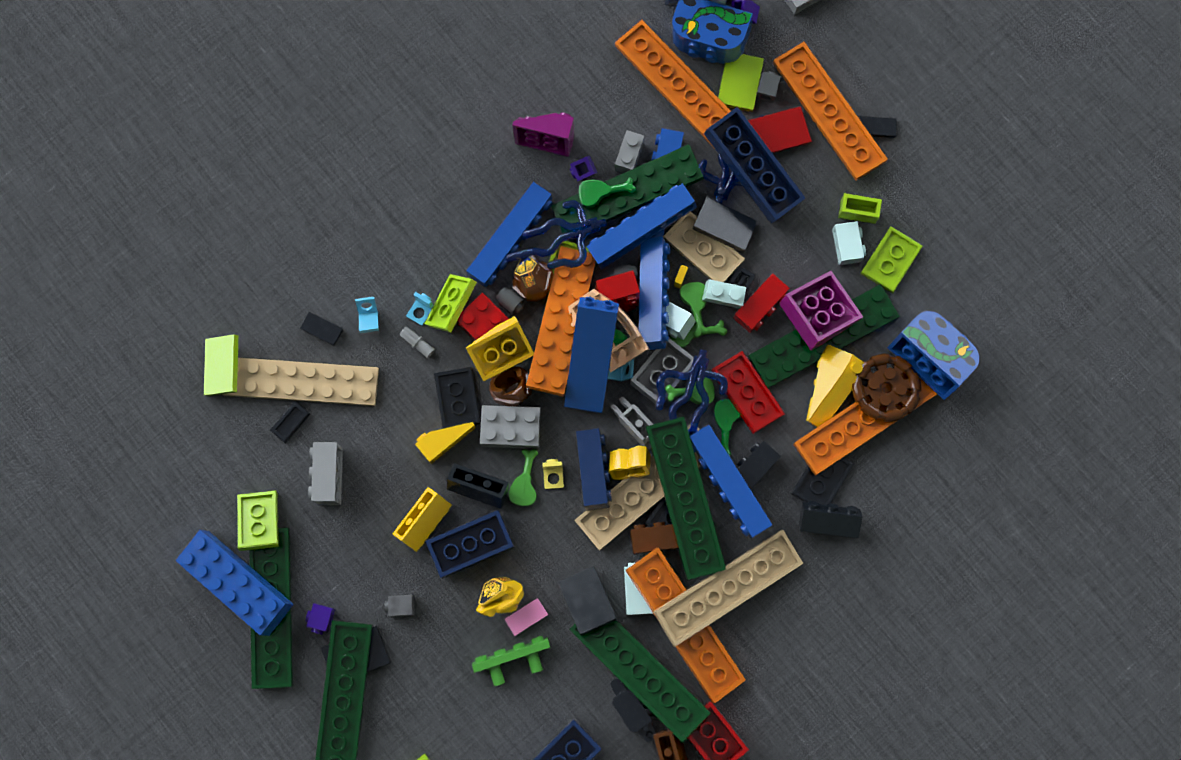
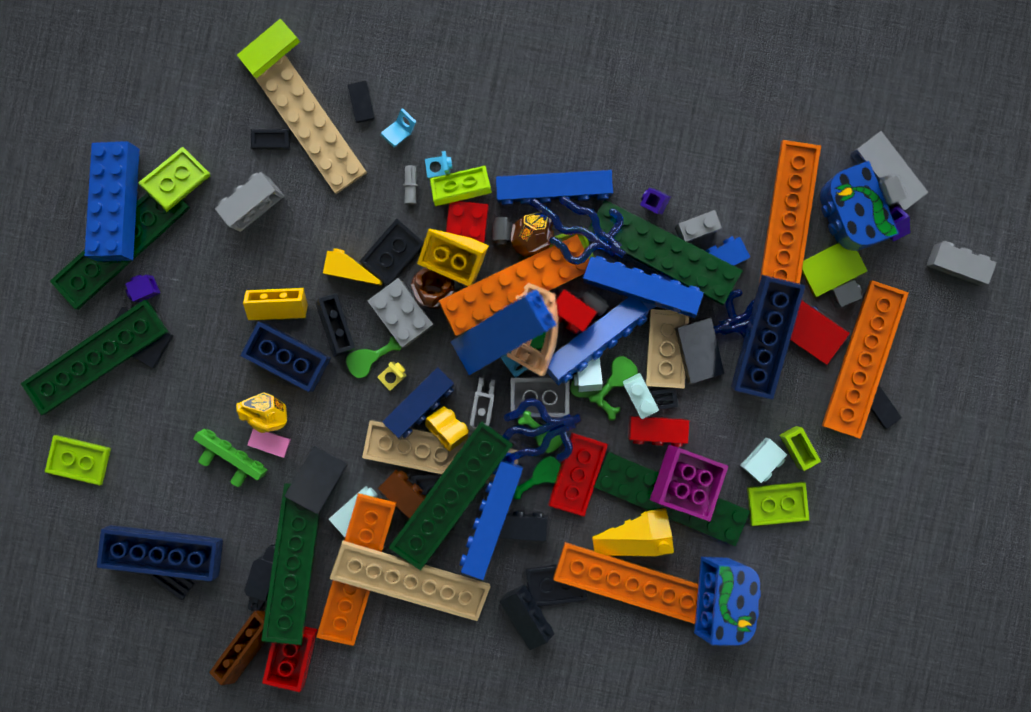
camera: 50 degrees right, 10 degrees up
flat silver brick [385,595,414,617] -> none
magenta slope [512,113,574,157] -> none
green piece [579,177,636,208] -> none
yellow tile [674,265,688,289] -> none
reddish brown plate [852,354,921,422] -> none

